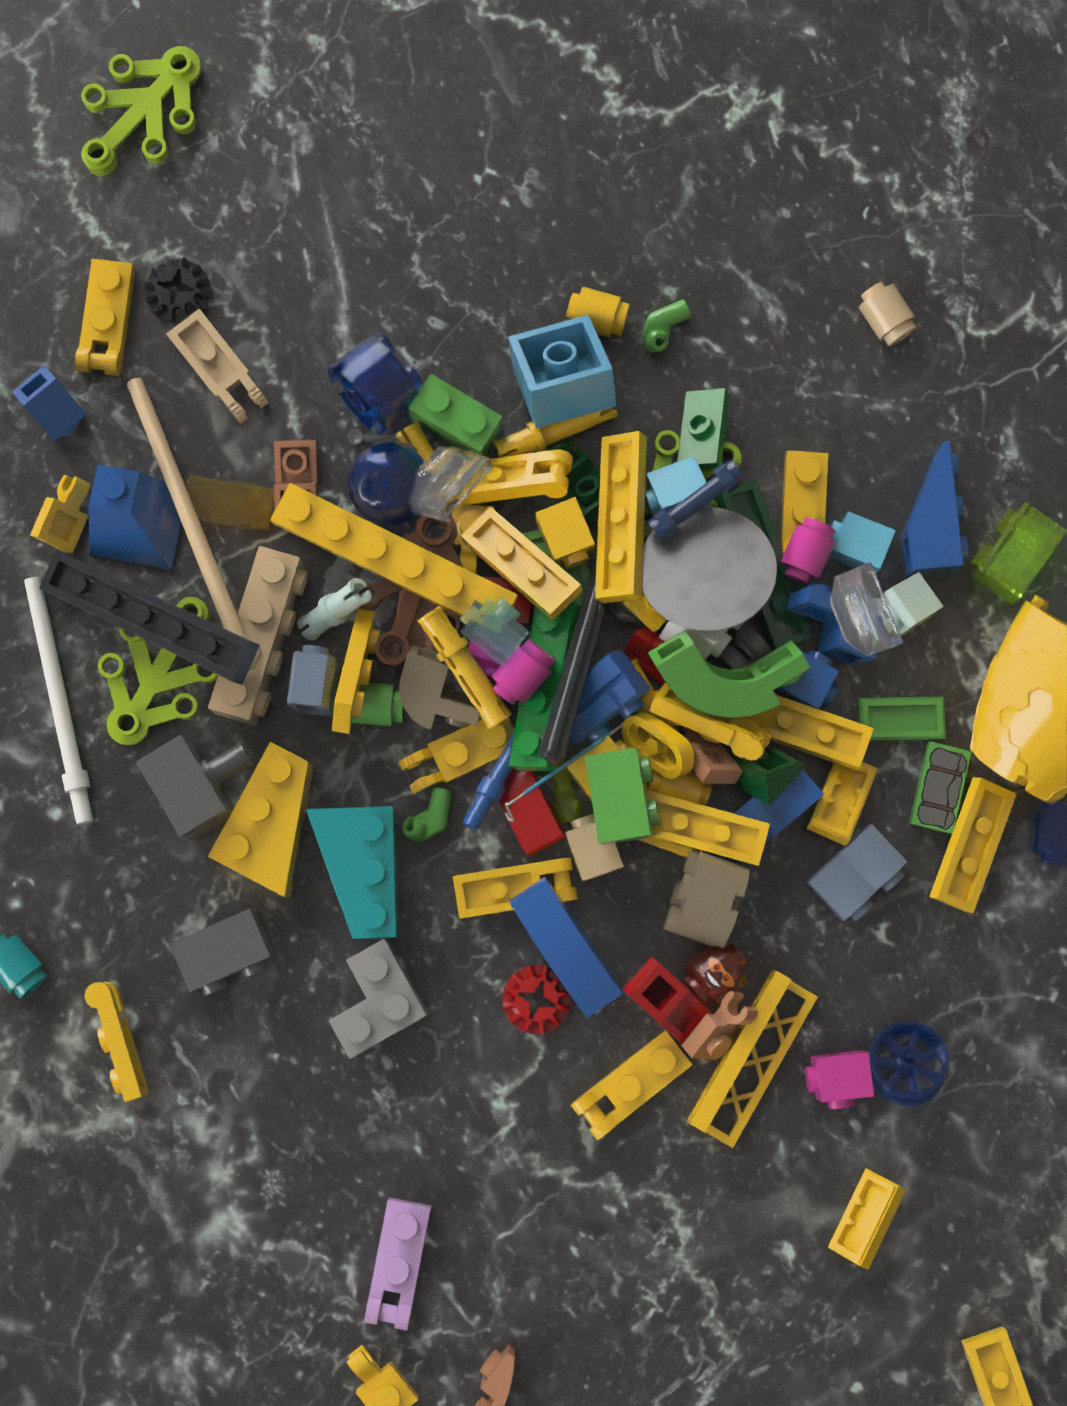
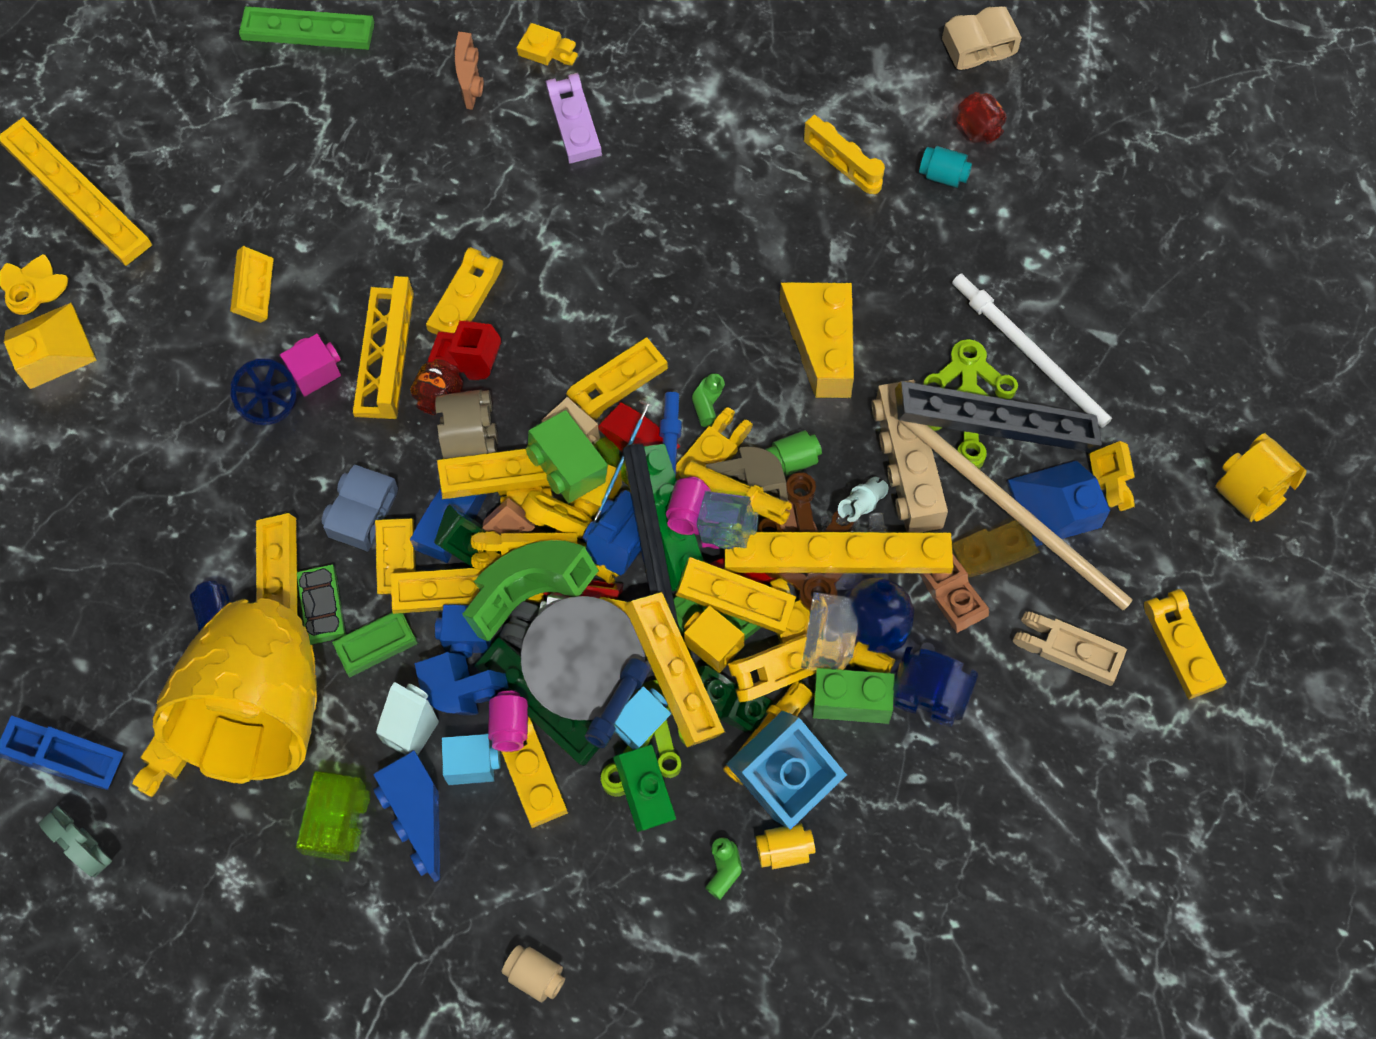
camera: 155 degrees right, 15 degrees down
blue brick [12,366,87,441] -> none
lime plant [81,46,201,176] -> none
dark grey brick [136,735,255,842] -> none
black gear [144,257,211,323] -> none
dark grey brick [170,908,276,997] -> none
sand blue brick [287,645,341,717] -> none
teal wedge [306,806,400,939] -> none
light grey brick [328,939,429,1059] -> none
yellow plate [332,608,380,734] -> none
red gear [502,965,571,1034] -> none
blue slope [510,877,623,1018] -> none
nougat plate [682,991,758,1060] -> none
clear slope [830,562,903,656] -> none

